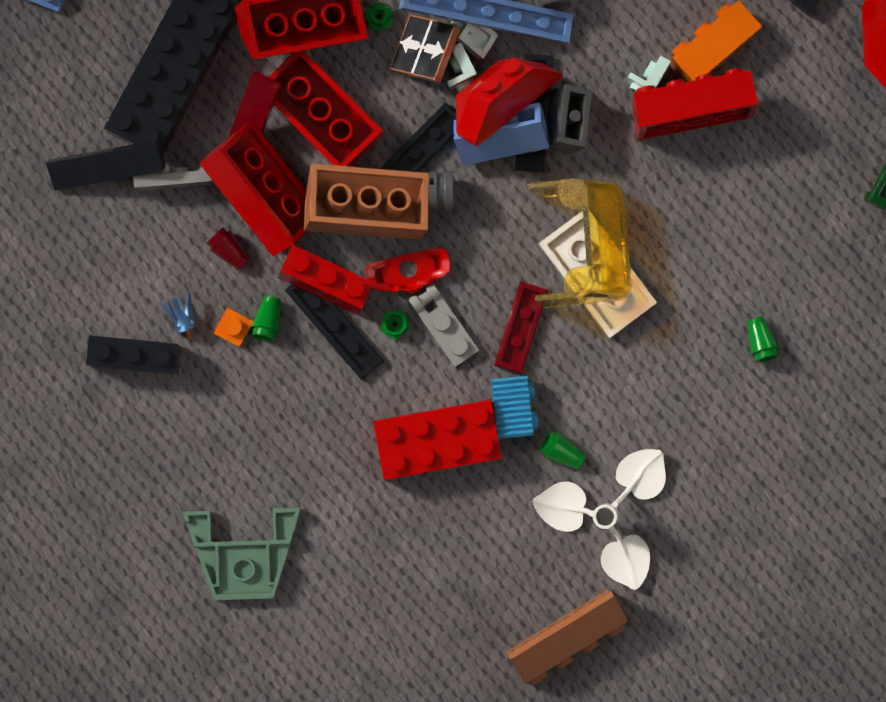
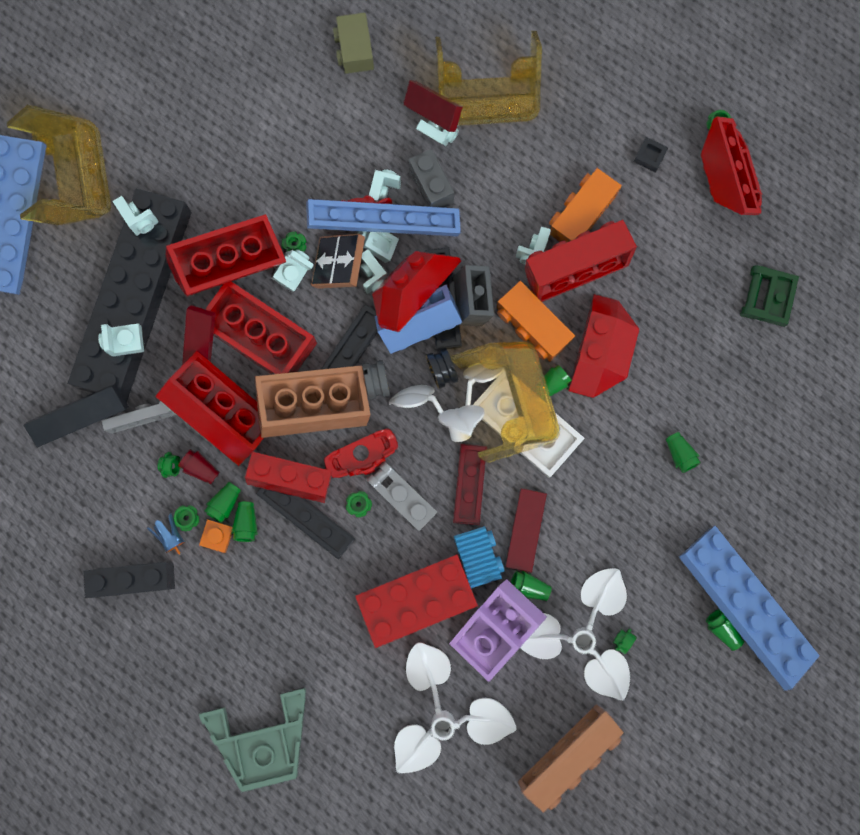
camera: 10 degrees left, 5 degrees down
none -> light aqua bracket [99,324,144,357]
none -> green plate [157,452,181,478]
none -> green plate [173,505,200,531]
none -> green cone [204,482,241,523]
none -> light aqua bracket [270,250,314,292]
none -> white plant [388,363,507,442]
none -> white plant [394,642,516,773]
none -> black wheel [426,348,458,389]
none -> lavender slope [449,579,547,682]
none -> orange brick [496,281,575,362]
none -> dark red tile [505,488,547,573]
none -> green cone [532,365,572,401]
none -> red wedge [568,294,639,398]
none -> green plate [612,628,637,654]
none -> medium blue plate [679,526,819,691]
none -> green cone [706,609,744,651]

